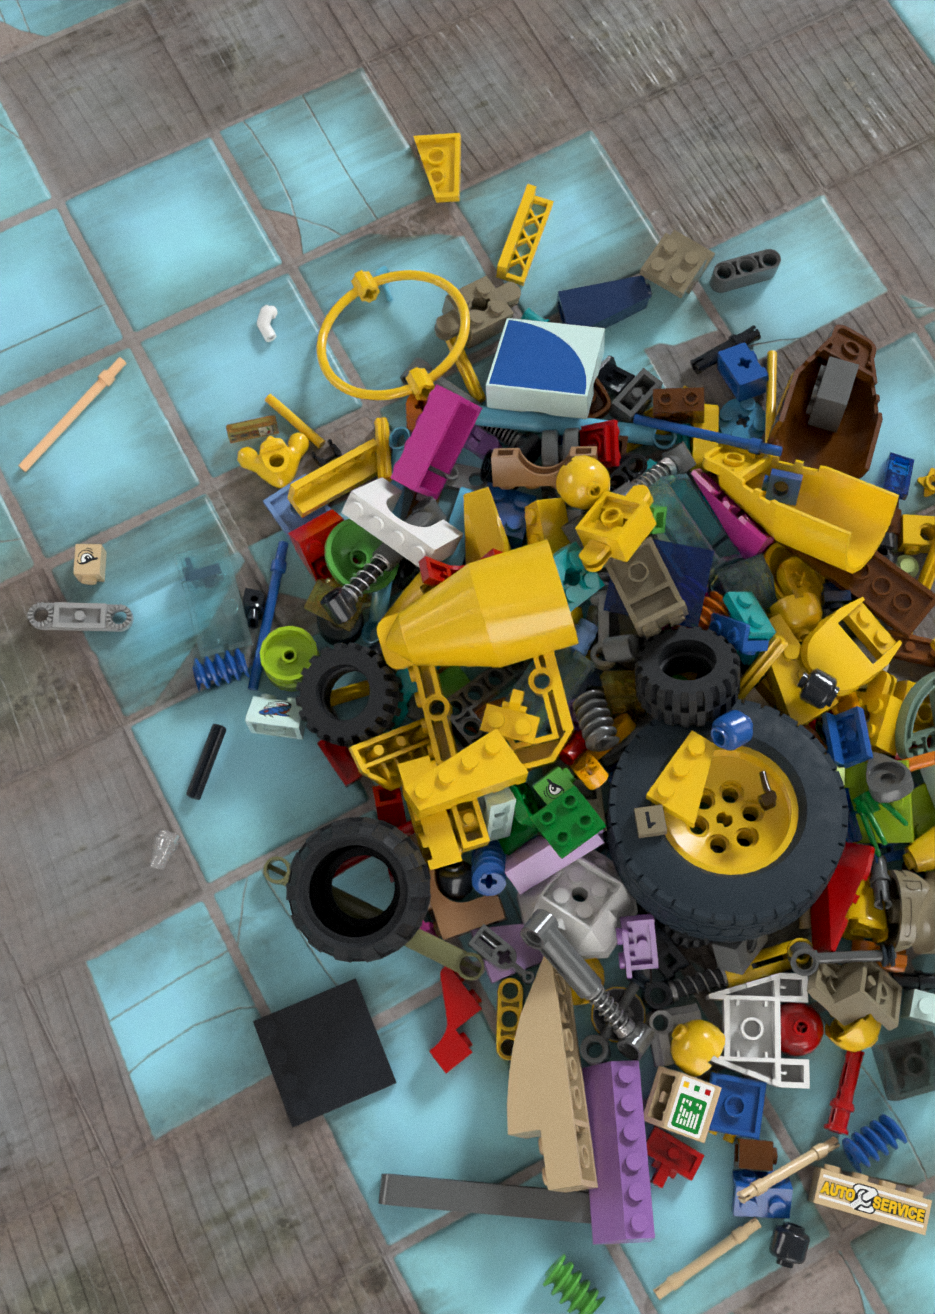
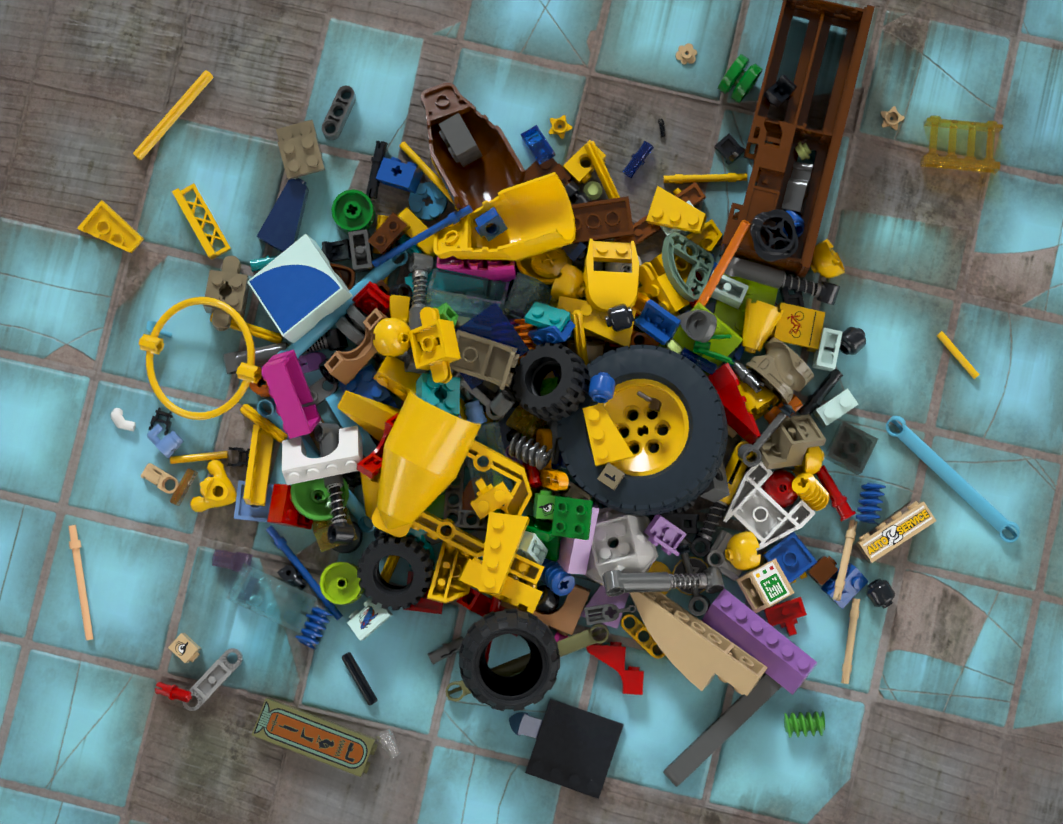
camera: 40 degrees left, 10 degrees up
none -> yellow axle [133,70,213,160]
none -> tan piece [141,463,180,494]
none -> medium blue piece [147,424,184,459]
none -> black piece [148,407,173,436]
none -> red axle [155,682,192,703]
none -> clear purple piece [212,549,253,574]
none -> brick [252,697,378,777]
none -> green wheel [331,189,376,234]
none -> yellow piece [390,295,410,324]
none -> dark grey pin [428,636,464,665]
none -> tile [509,712,543,739]
none -> yellow piece [792,473,829,511]

